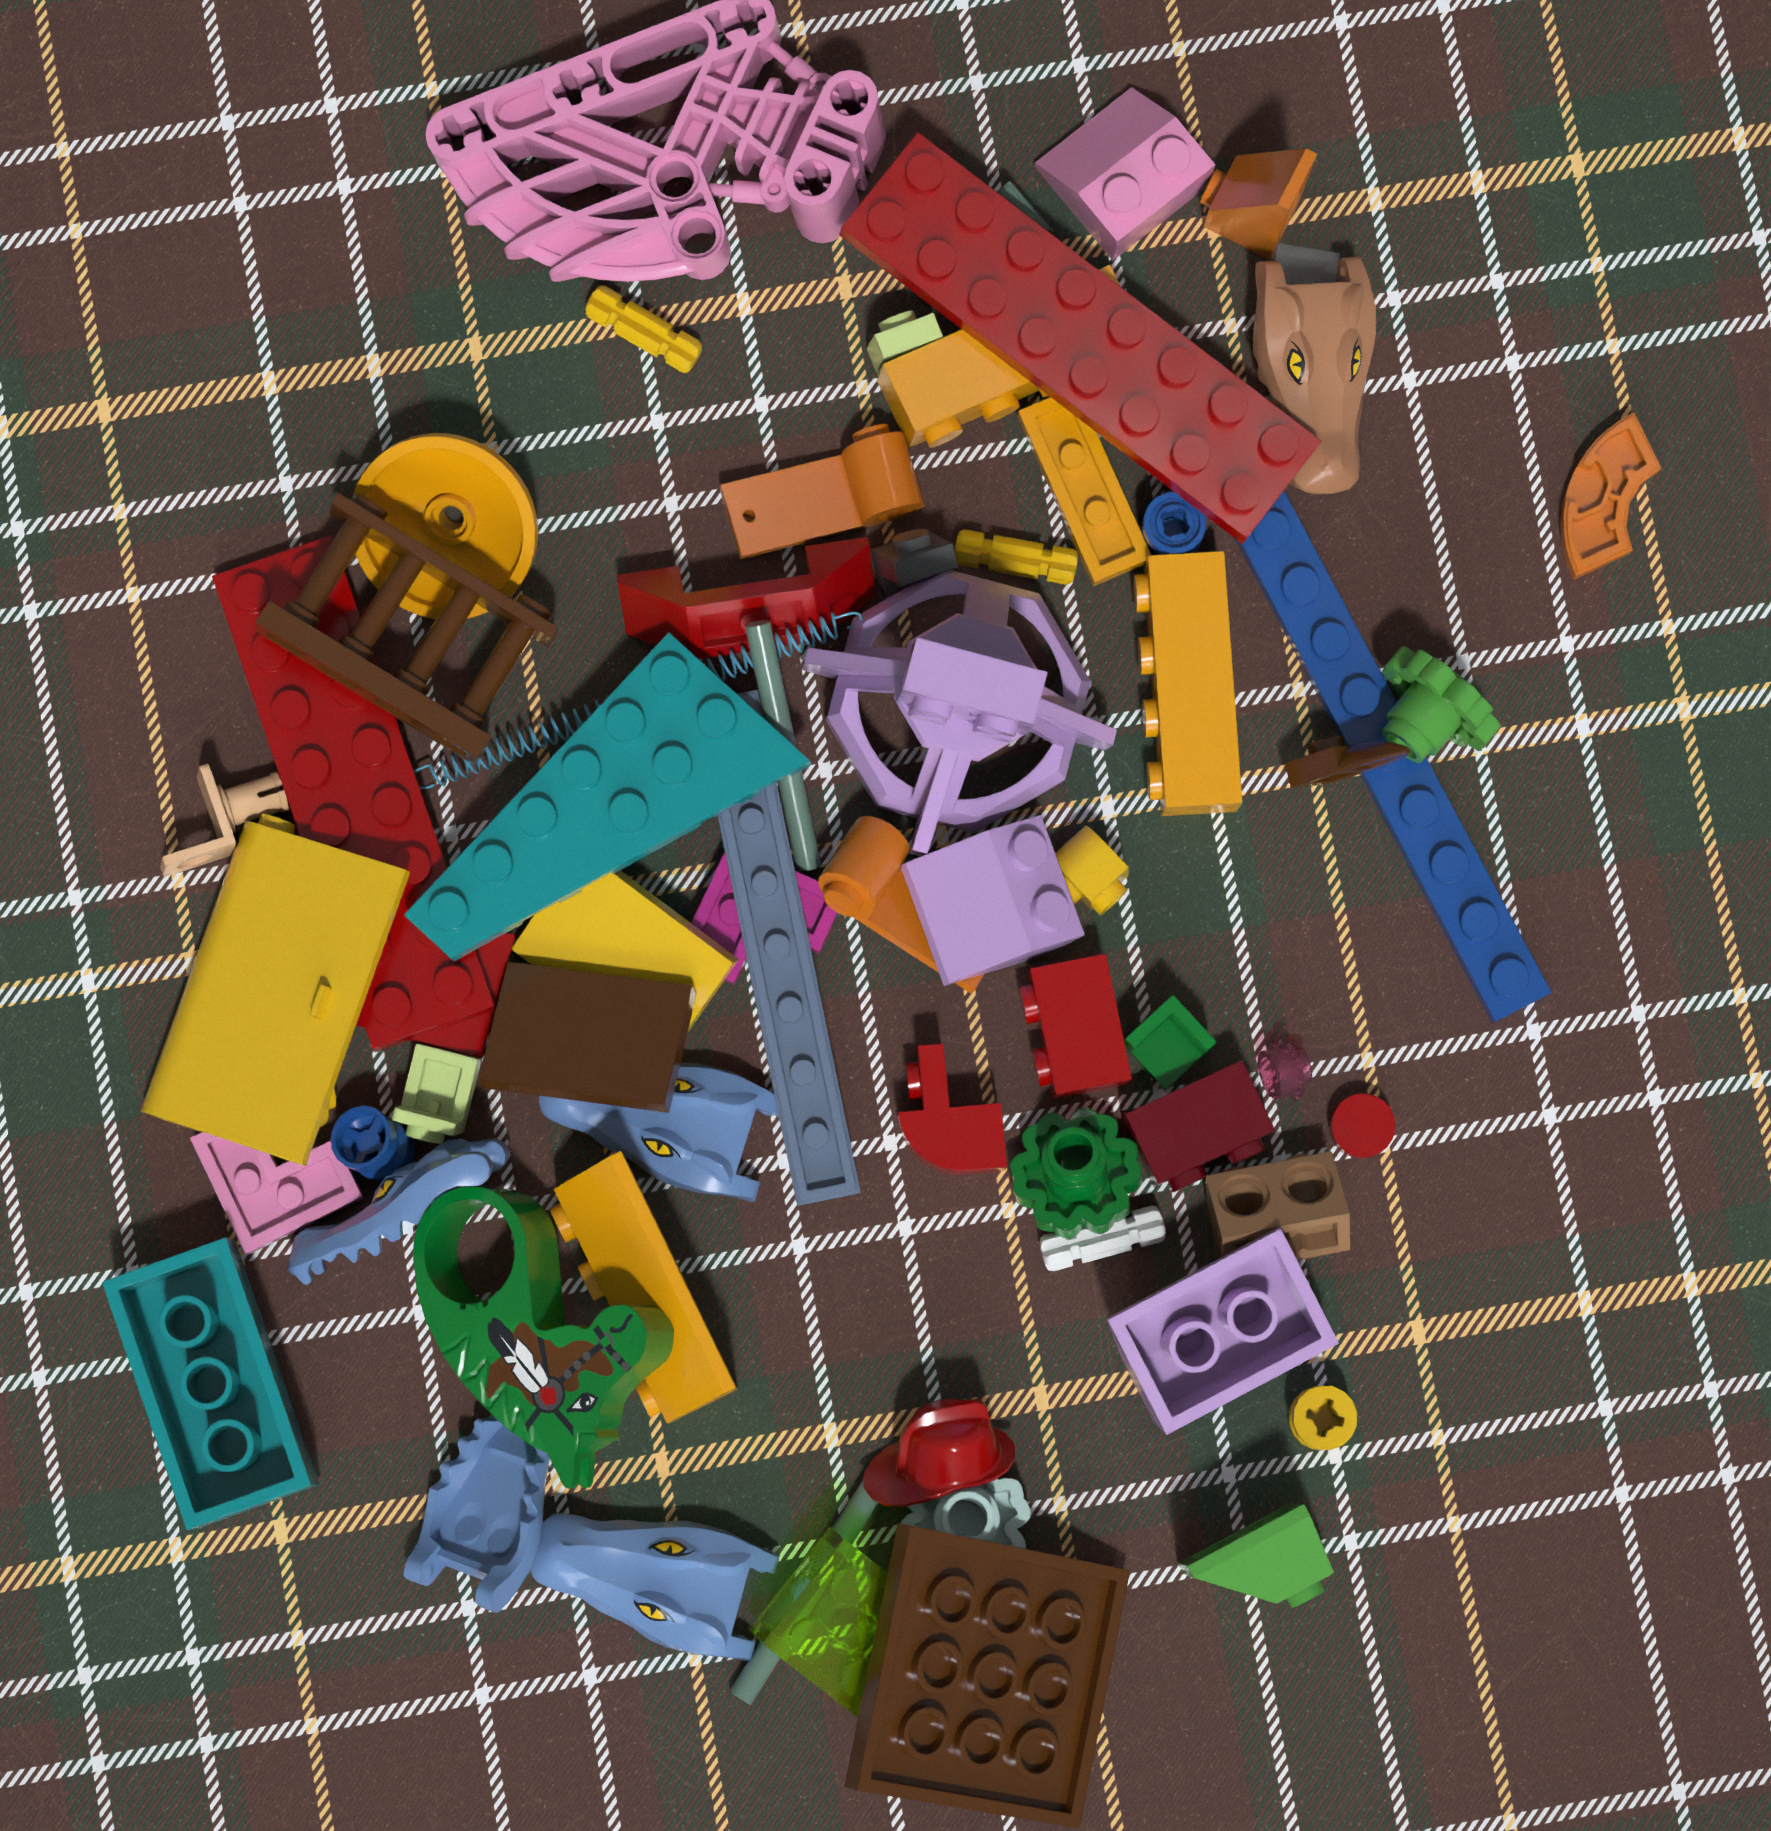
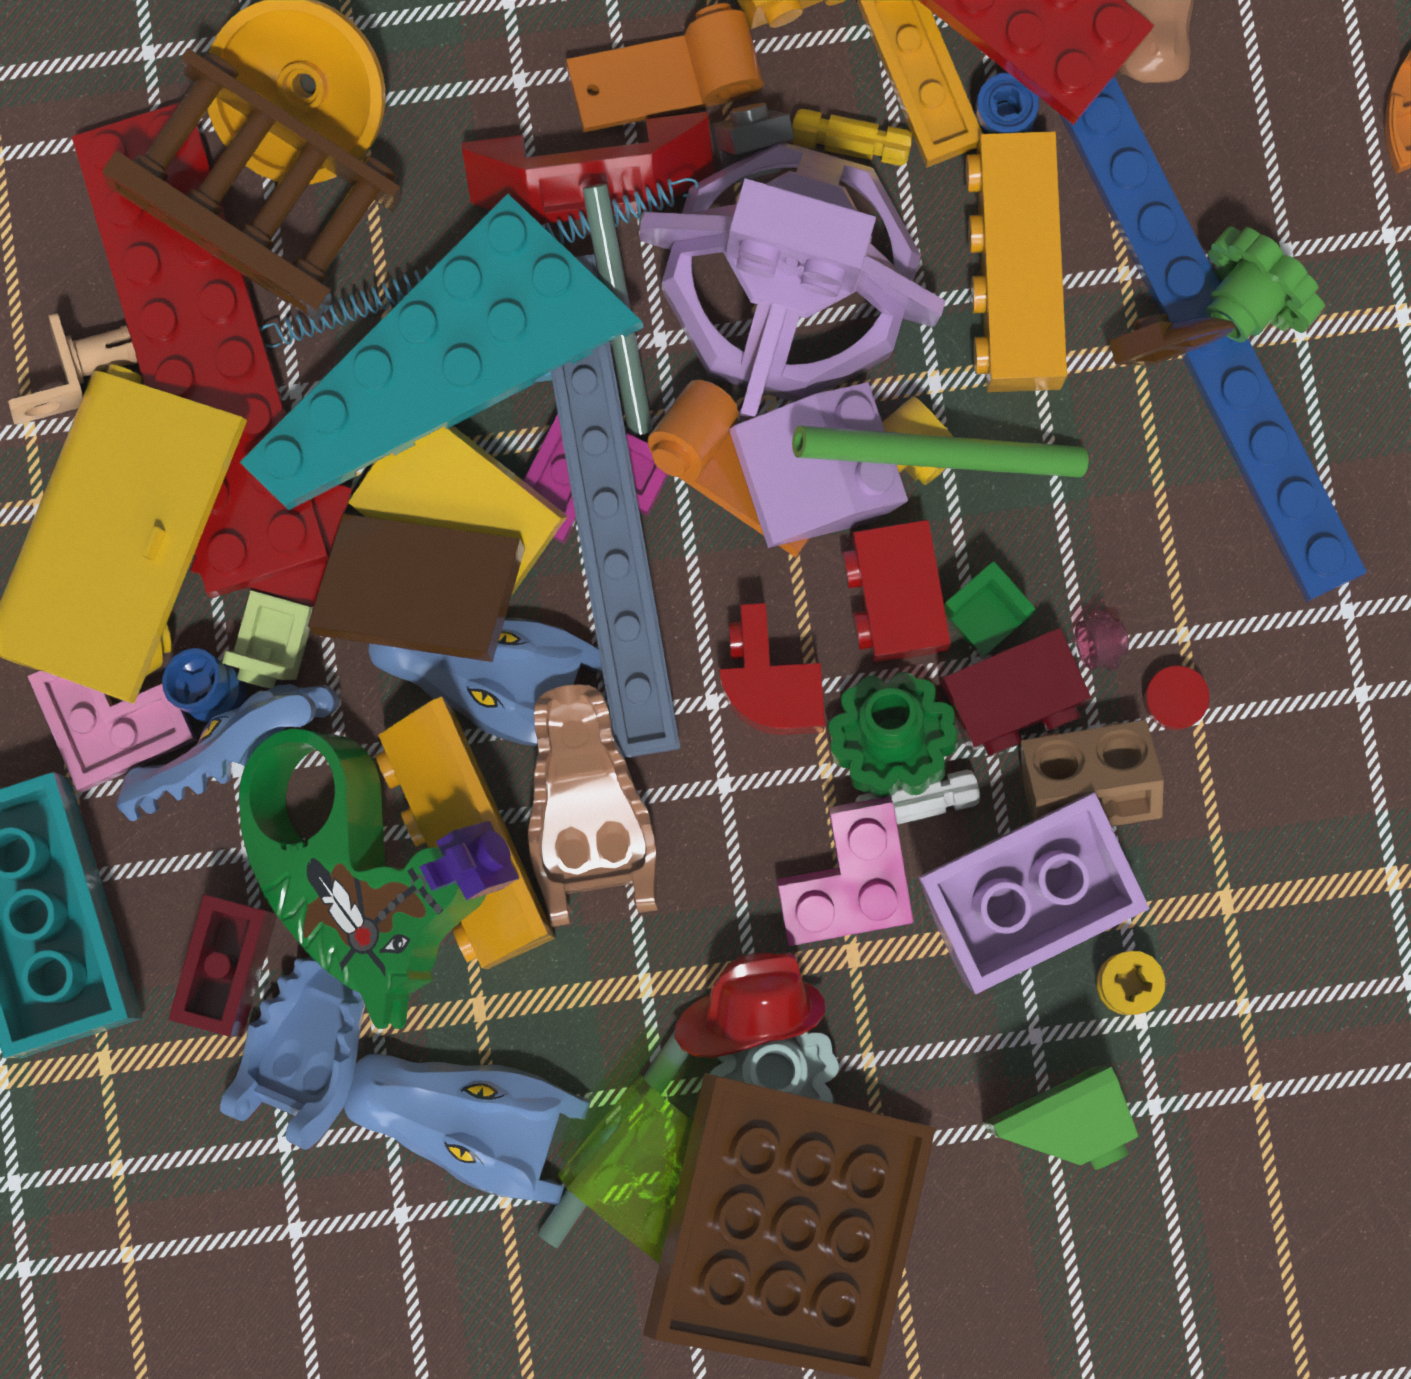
camera: 15 degrees right, 0 degrees up
none -> dark red brick [168,895,277,1037]
none -> dark purple plate [419,821,519,901]
none -> nougat animal [528,685,658,927]
none -> plate [776,796,914,946]
none -> bright green piece [792,425,1089,478]

